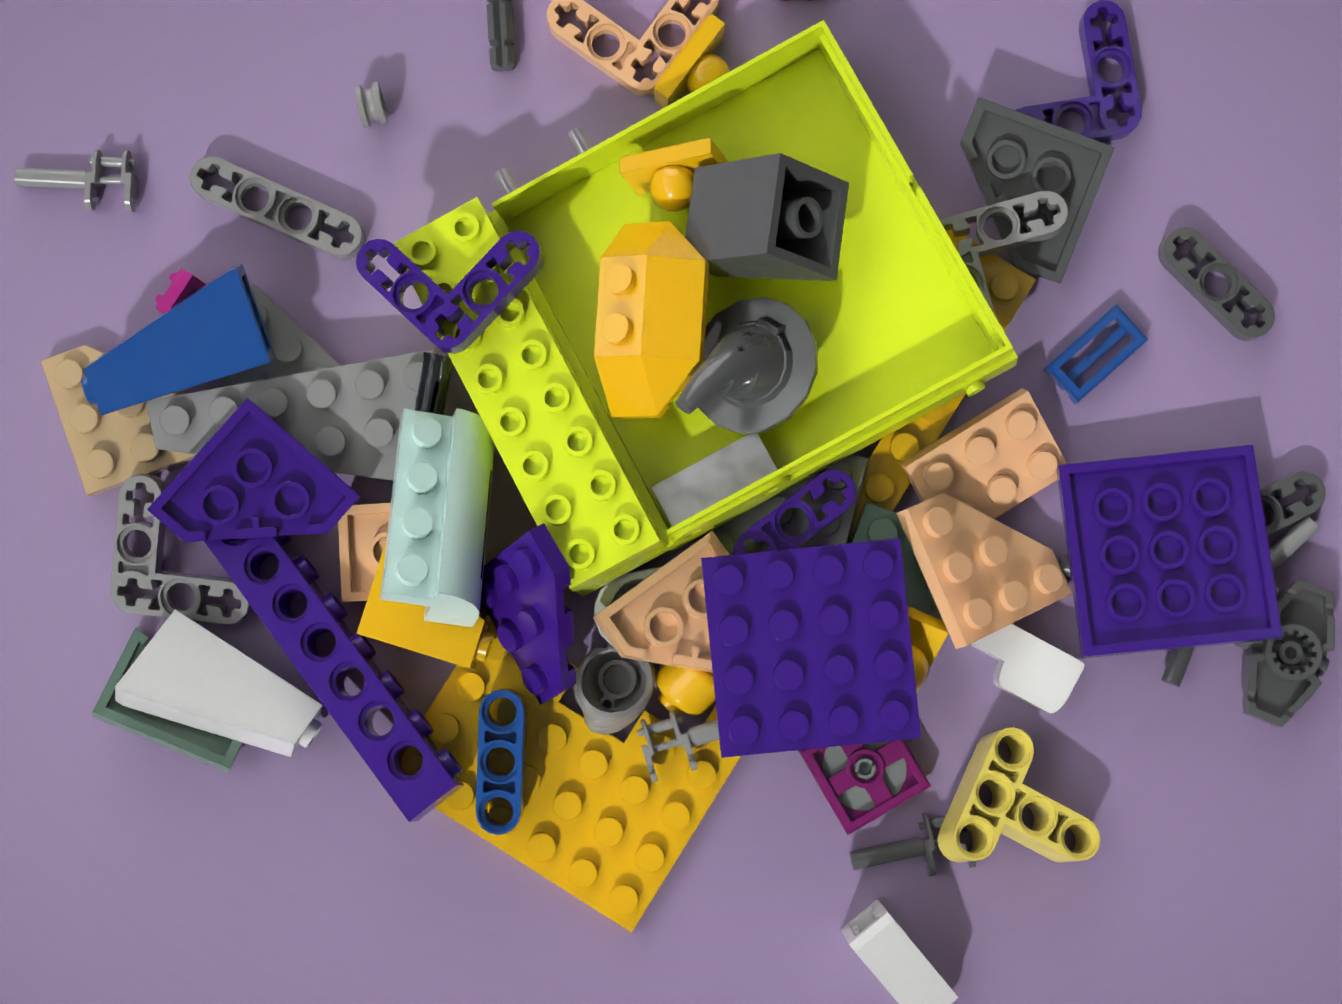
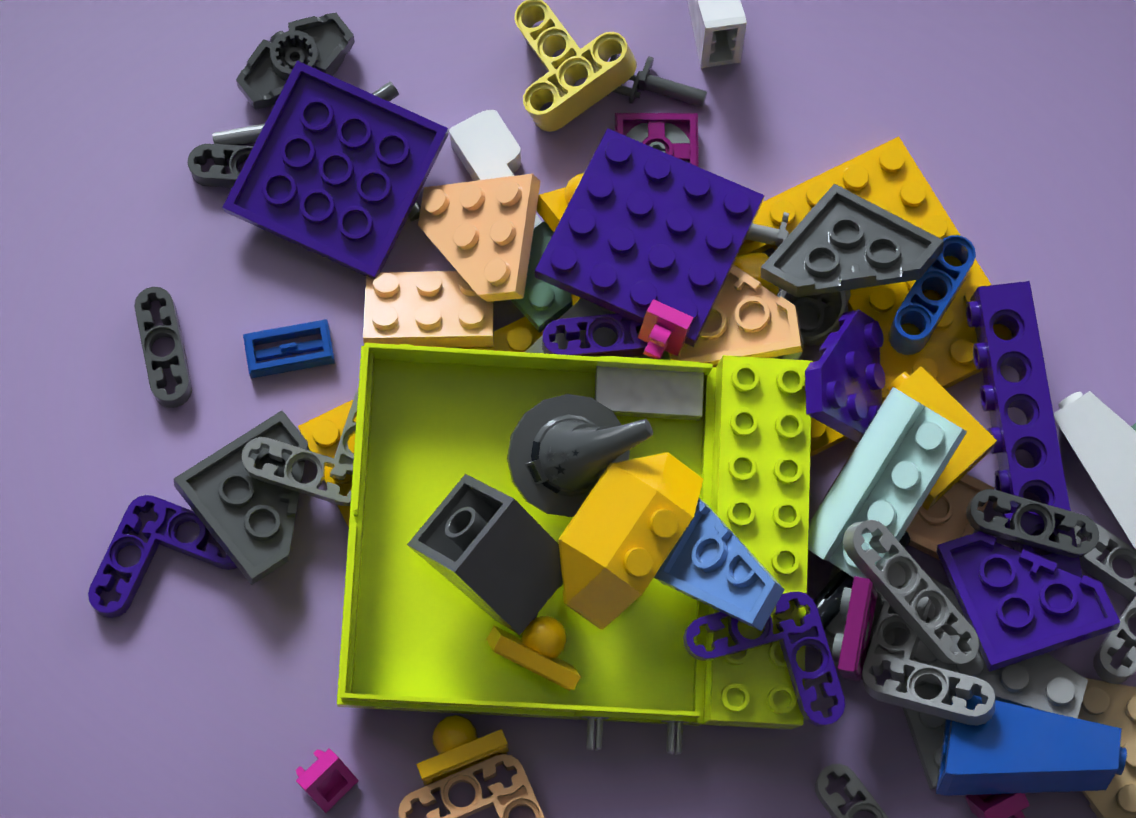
camera: 150 degrees left, 15 degrees down
none -> dark pink tile [638,299,694,359]
none -> medium blue wing [654,498,785,631]
none -> dark grey plate [761,184,944,297]
none -> magenta piece [832,576,878,682]
none -> light grey beam [843,520,979,665]
none -> light grey beam [862,574,996,726]
none -> dark grey beam [966,489,1099,558]

